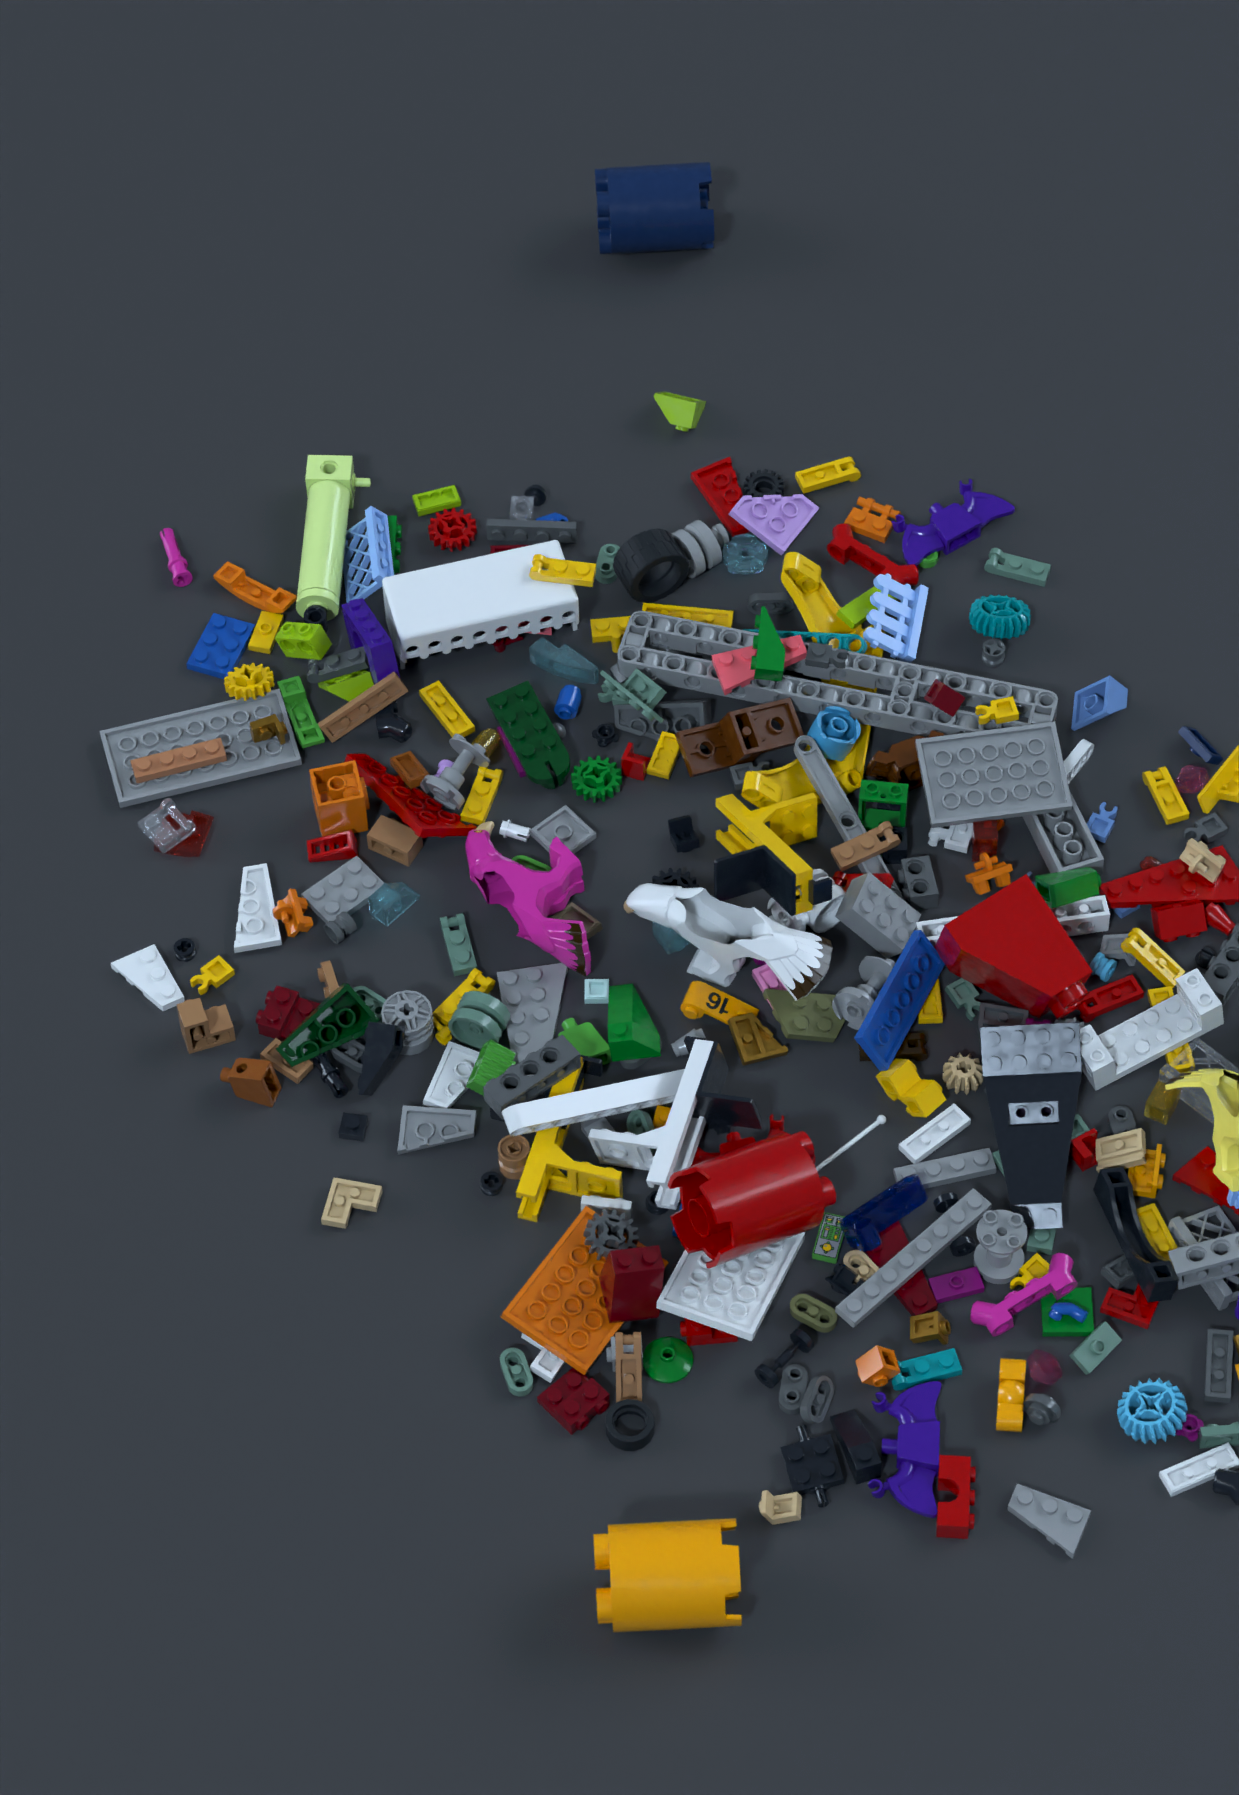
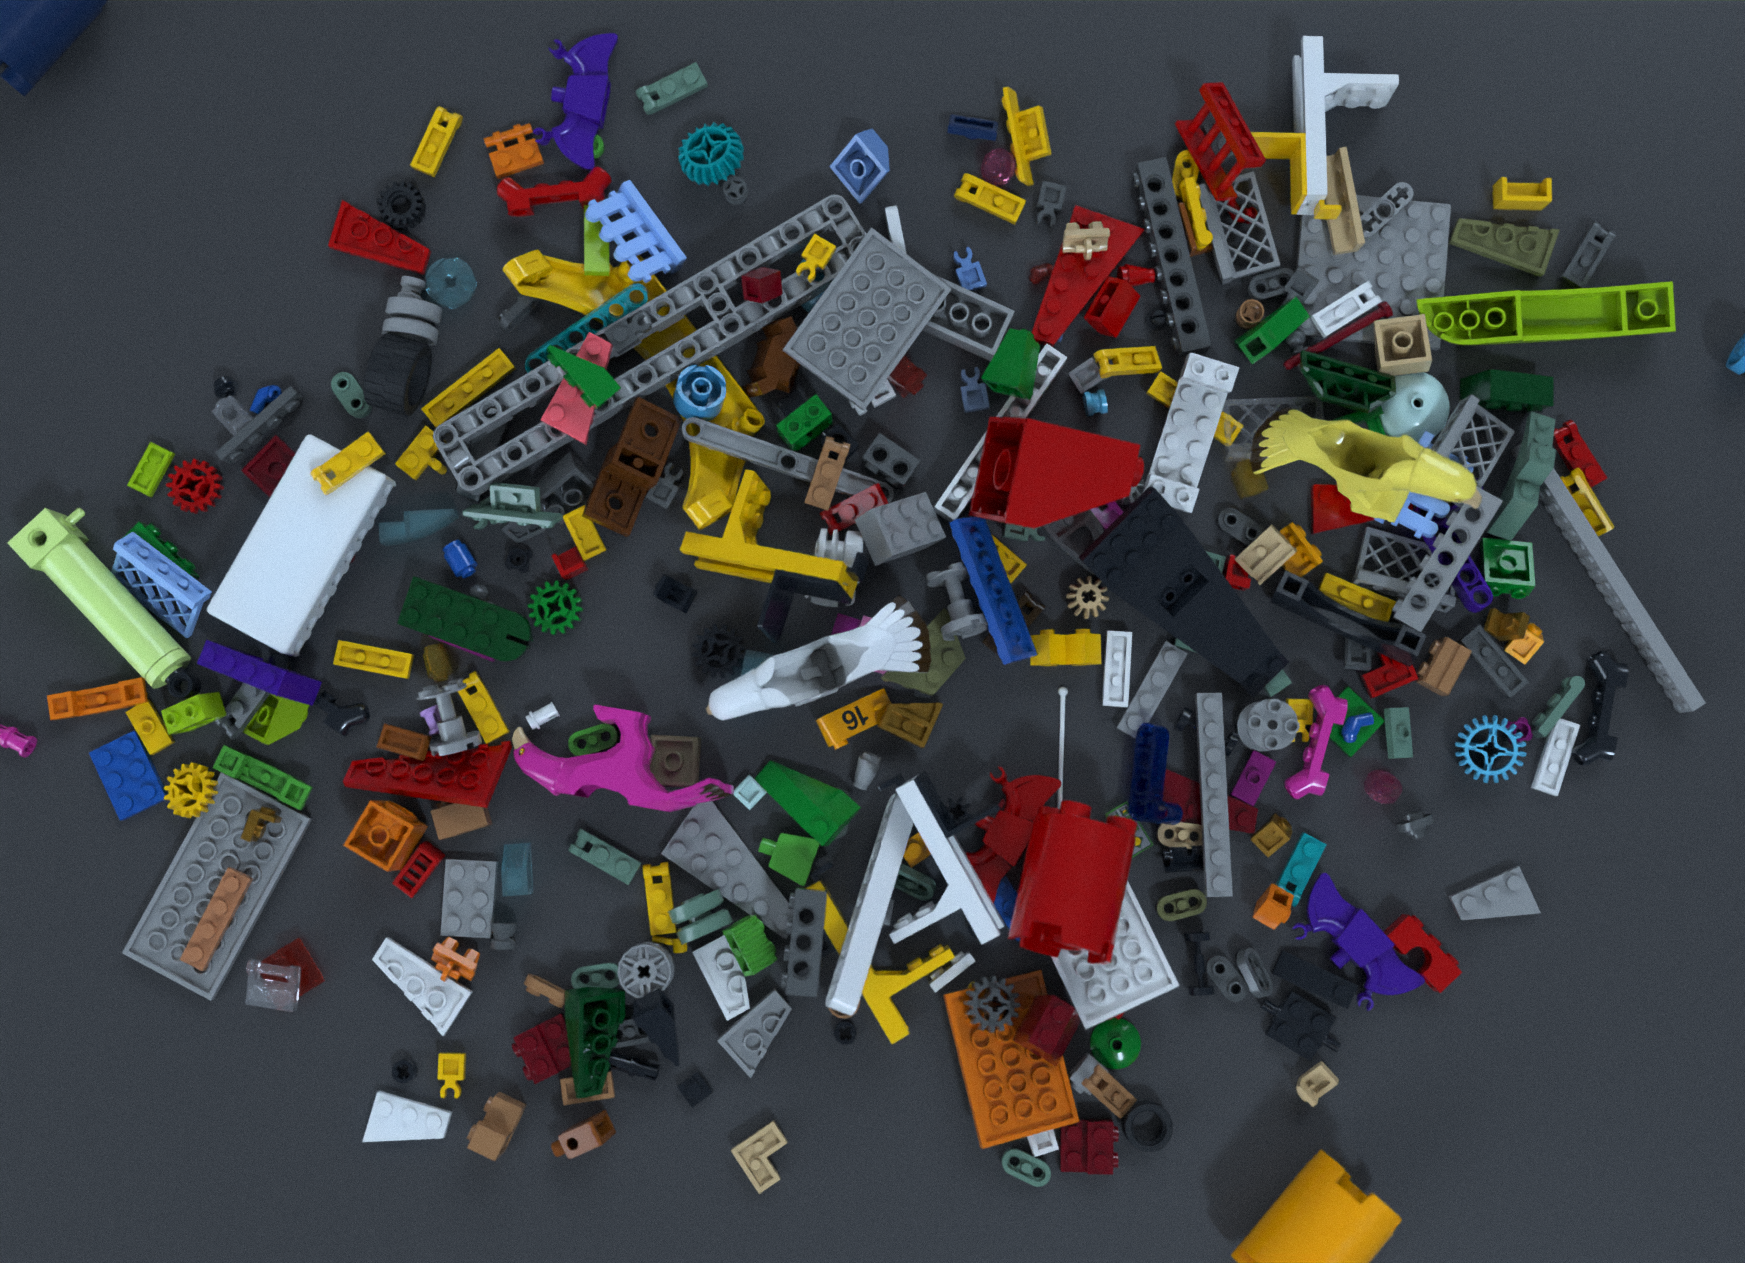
camera: 50 degrees left, 30 degrees up
medium nougat plate [318,672,408,743] -> none
light grey plate [530,805,596,854] -> none
lime slope [654,391,706,432] -> none
lavender plate [728,494,819,556] -> none
orange hips [965,852,1013,895] -> none
light orange piece [996,1358,1026,1432] -> none
red plate [1076,974,1144,1023] -> none
none -> medium nougat brick [1416,637,1472,696]

